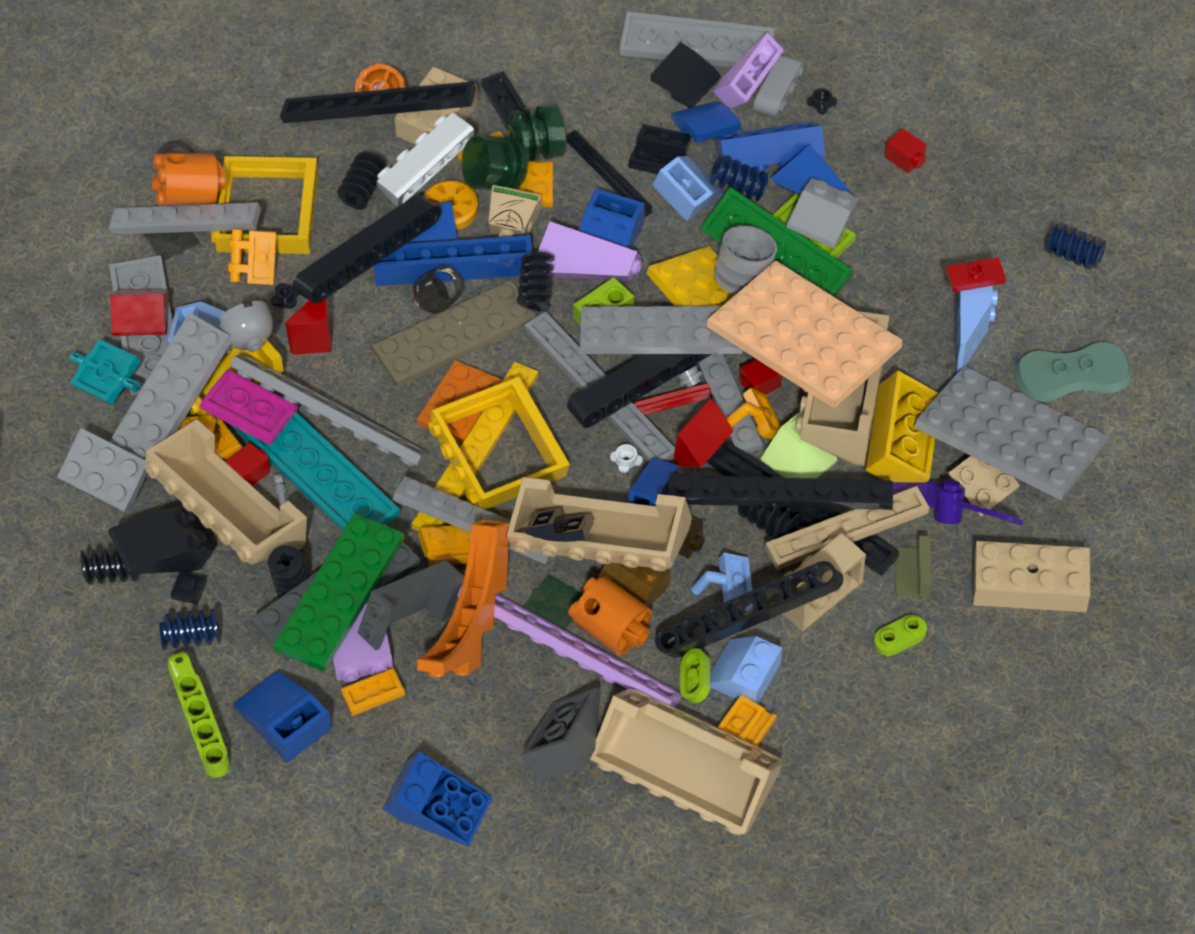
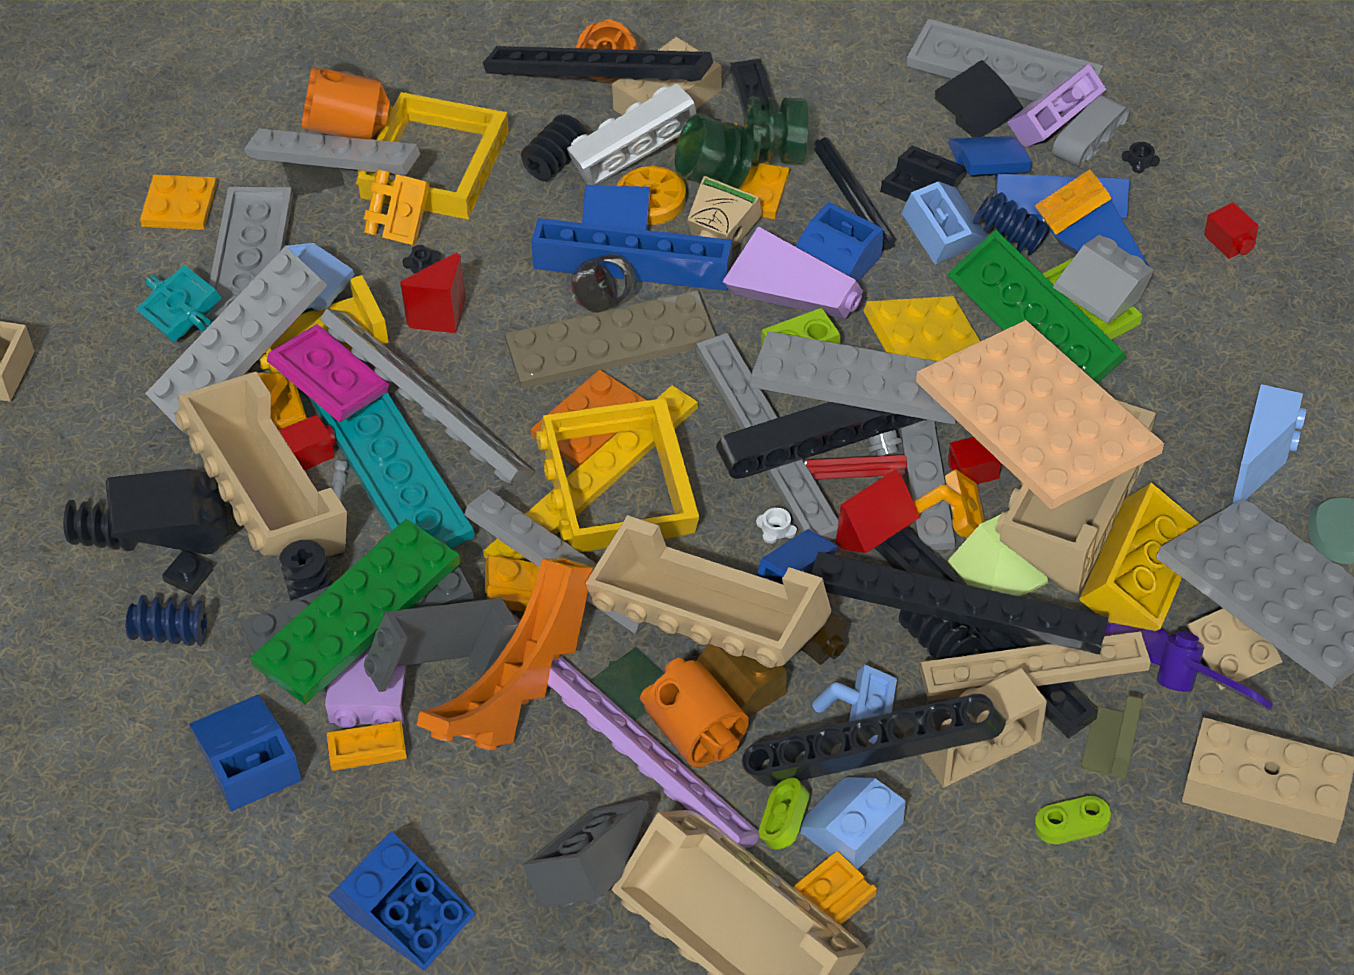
camera: 15 degrees right, 5 degrees down
light grey plate [57,428,147,512] -> none
red slope [110,289,169,336] -> none
lime piece [167,652,230,778] -> none
light grey cylinder [217,301,273,352] -> none
black beam [292,195,441,304] -> none
black piece [517,252,555,312] -> none
black slope [525,508,594,542] -> none
light grey wheel [714,226,777,295] -> none
red plate [946,257,1006,293] -> none
none -> light orange plate [140,174,217,230]
none -> light orange plate [1034,169,1112,235]

